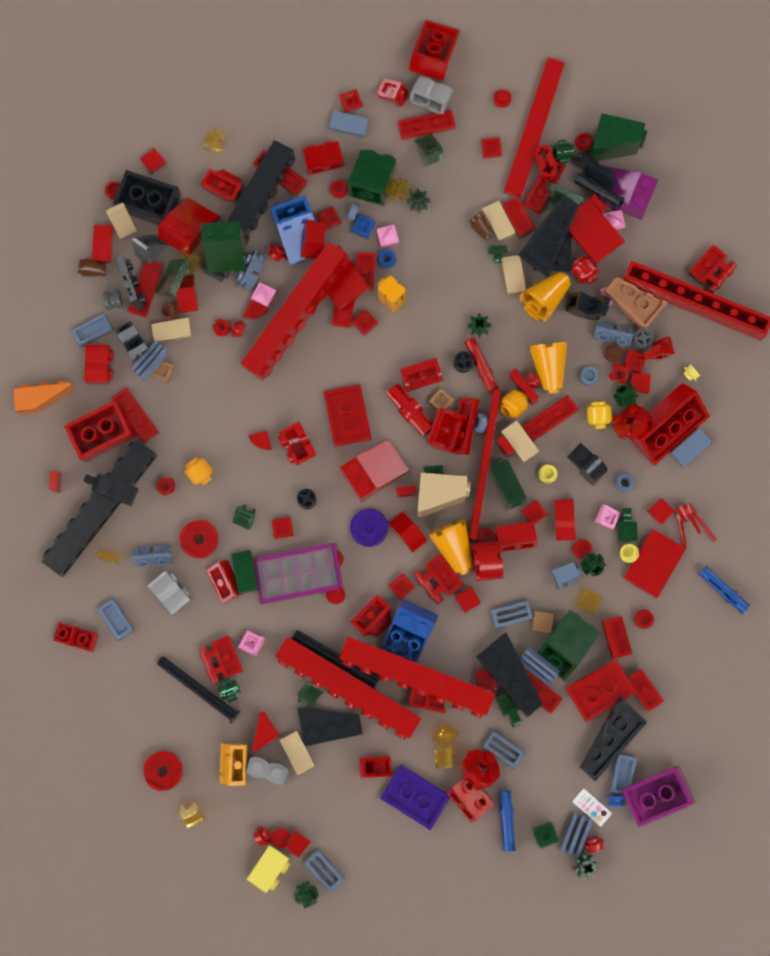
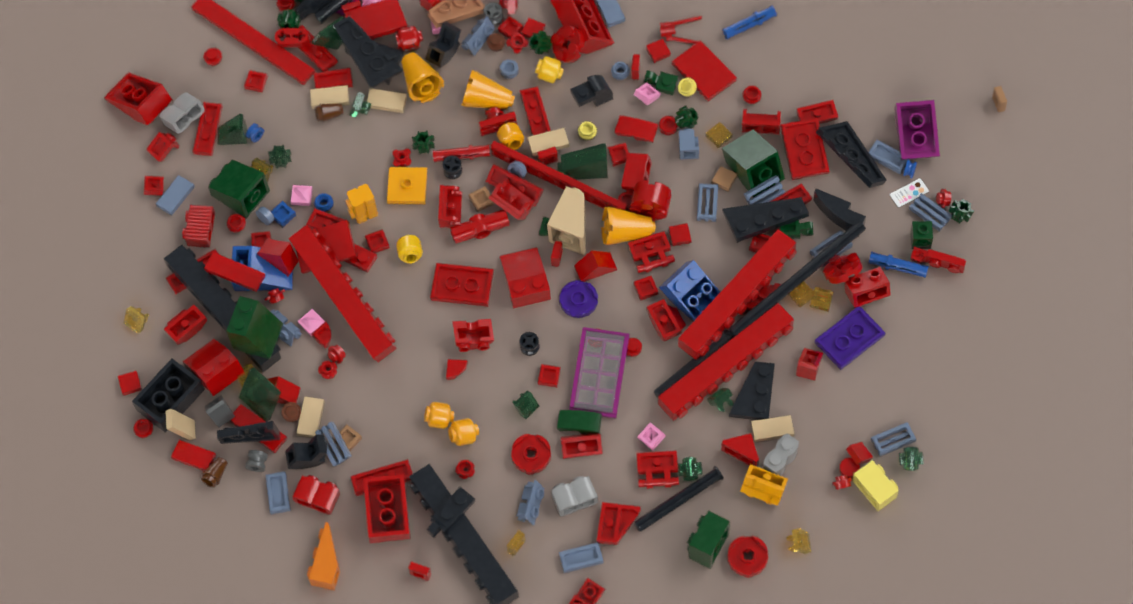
camera: 70 degrees left, 15 degrees down
none -> red tile [204,252,266,292]
none -> blue bush [246,123,264,143]
none -> light orange plate [387,167,428,204]
none -> red plate [392,148,412,167]
none -> yellow head [396,235,423,264]
none -> light orange head [424,402,454,429]
none -> red wing [597,502,641,545]
none -> red tile [631,54,640,80]
none -> dark green brick [687,510,730,569]
none -> black axle [729,221,866,336]
none -> black slope [813,188,866,237]
none -> red hinge [911,247,966,273]
none -> medium nougat tile [992,86,1007,112]

